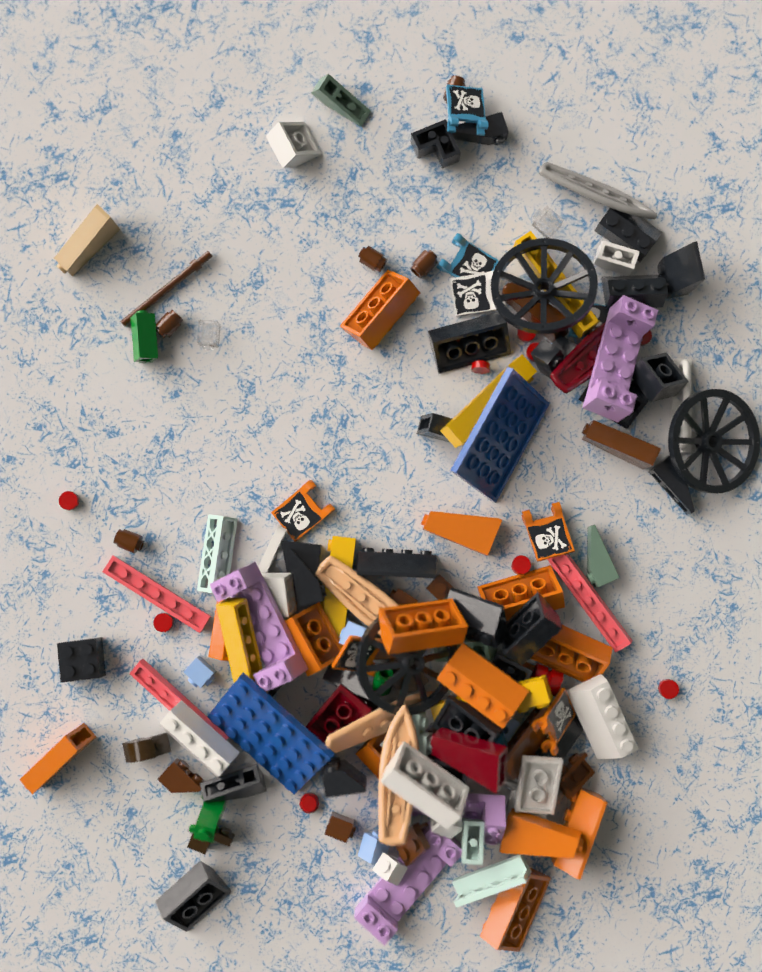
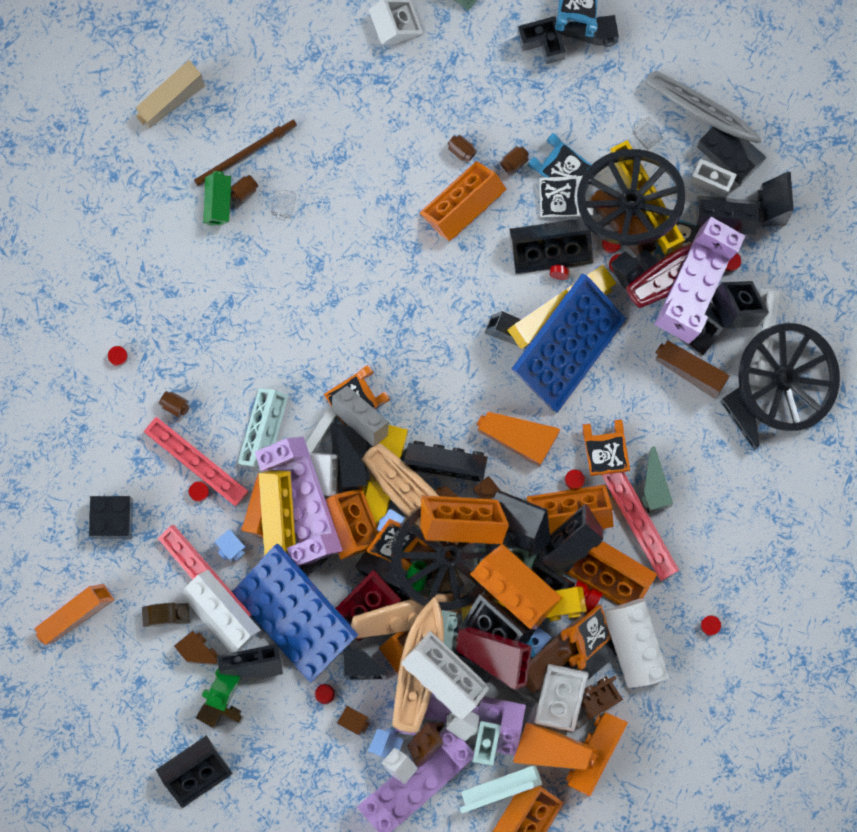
camera: 10 degrees right, 5 degrees down
none -> light grey brick [332,386,389,447]

